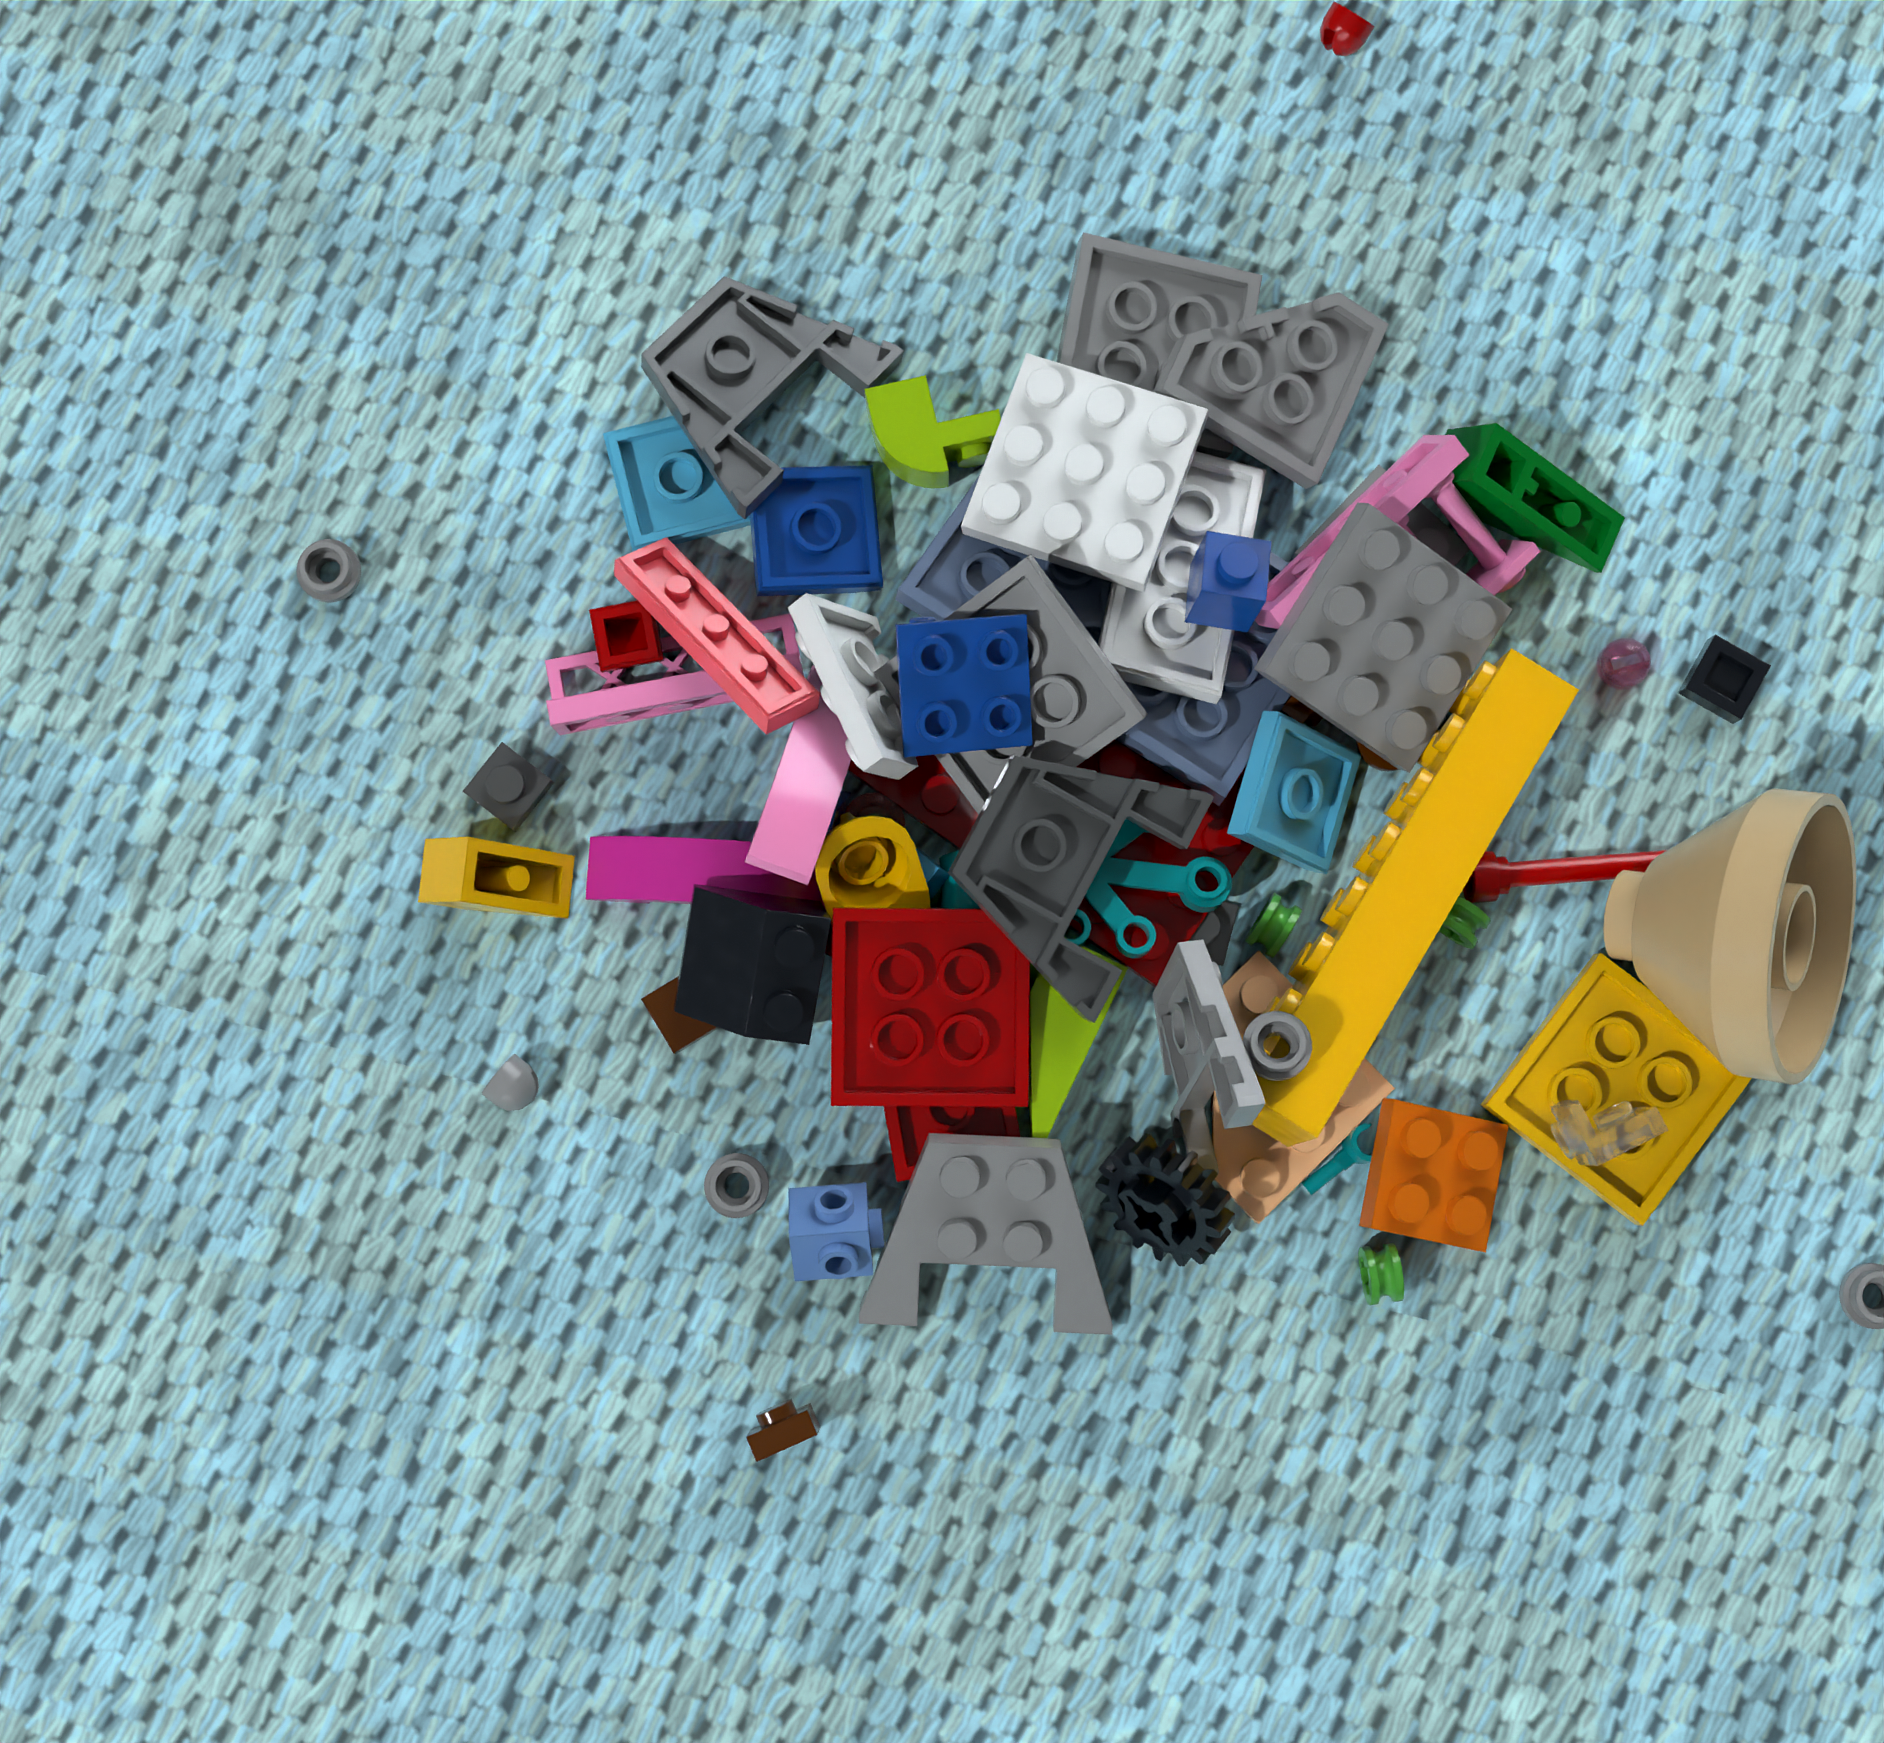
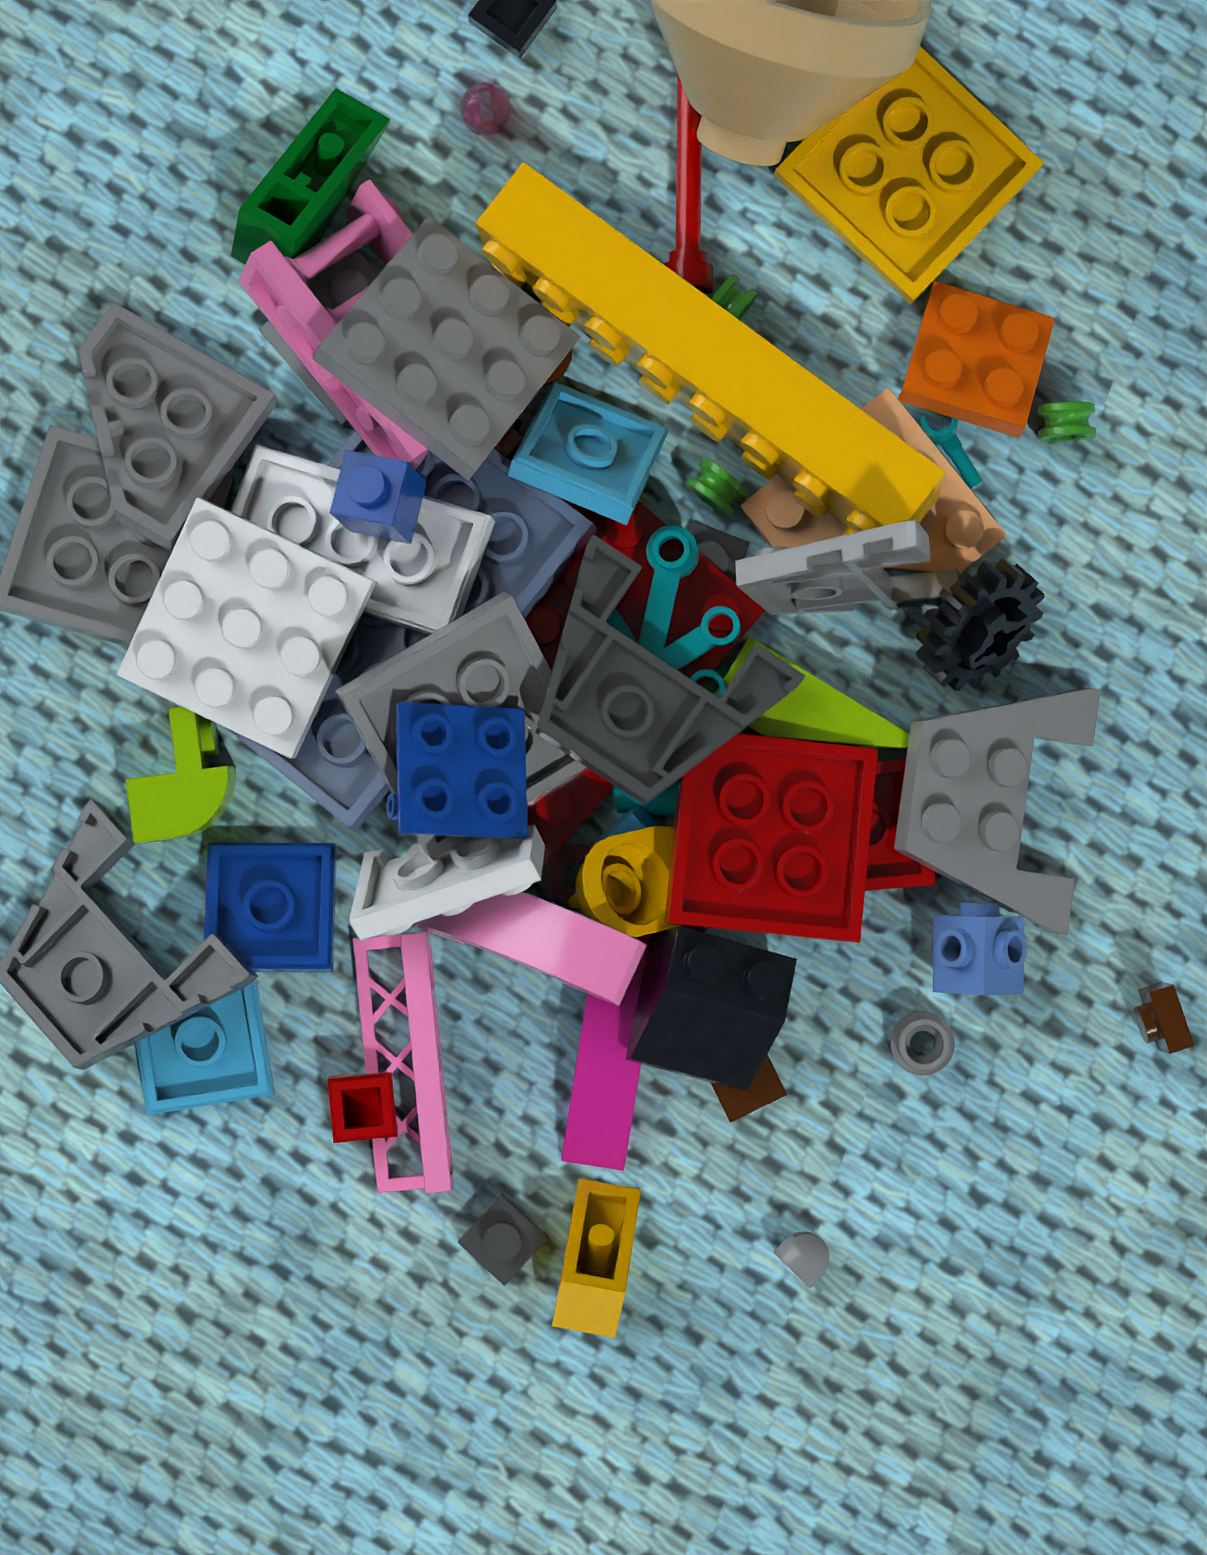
camera: 85 degrees left, 5 degrees up
light grey plate [296,539,361,603] -> none
coral tile [614,537,820,735] -> none
light grey plate [1242,1011,1312,1081] -> none
clear bracket [1550,1100,1668,1166] -> none

